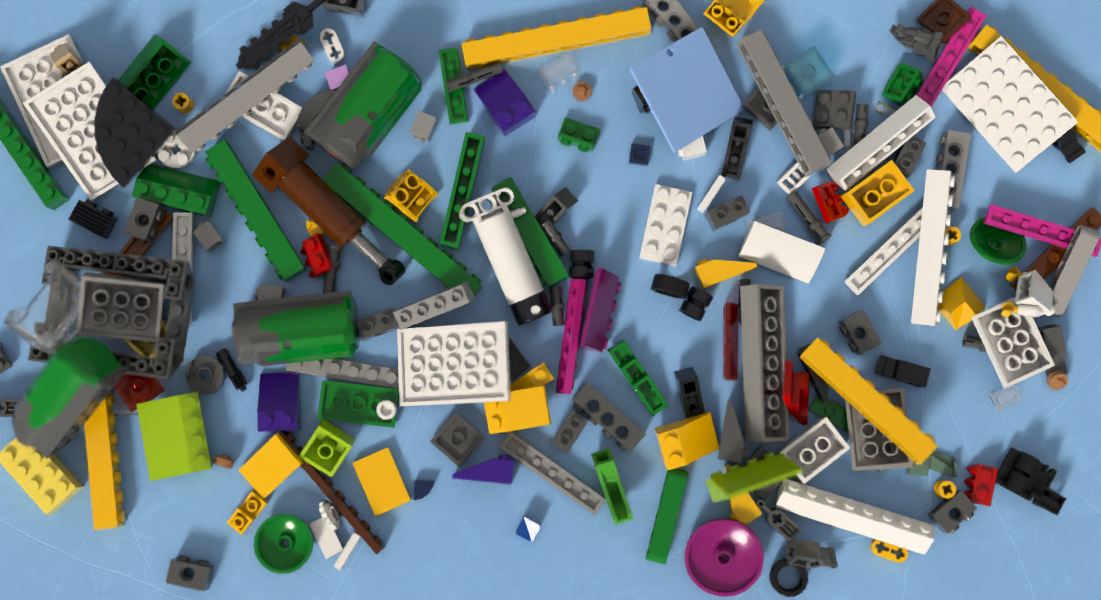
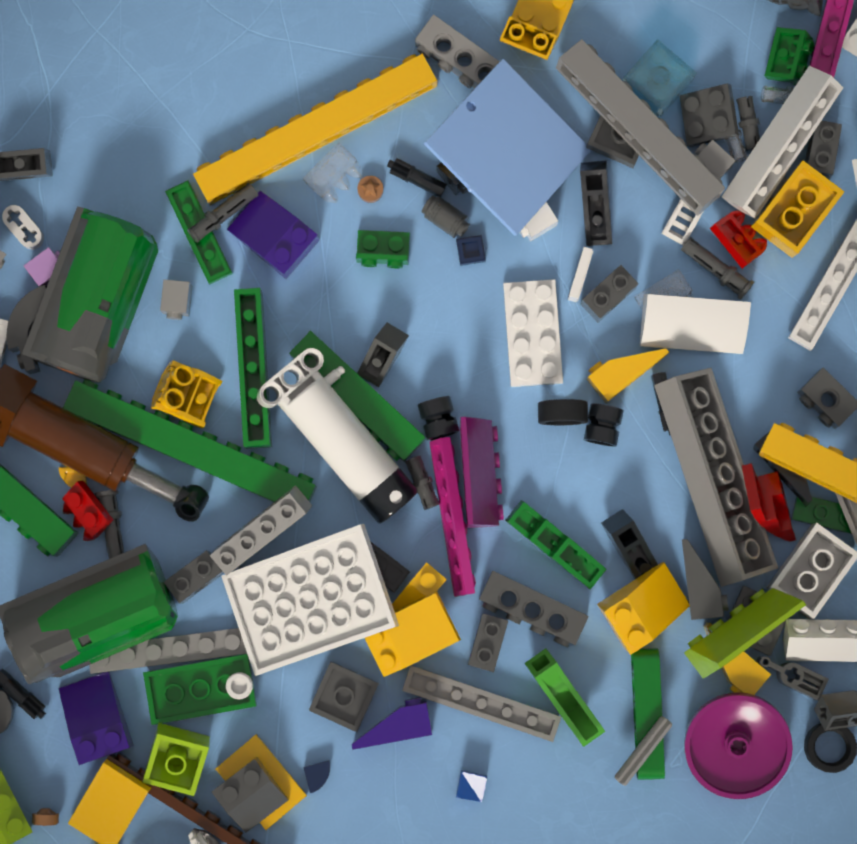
camera: 10 degrees left, 0 degrees up
light grey brick [255,284,286,301] -> none
dark grey pin [540,218,571,257] -> none
clear red slope [723,302,738,381] -> none
none -> dark grey slope [212,757,289,832]
none -> black piece [387,158,447,197]
none -> dark grey head [421,195,470,238]
none -> light grey axle [614,716,672,786]

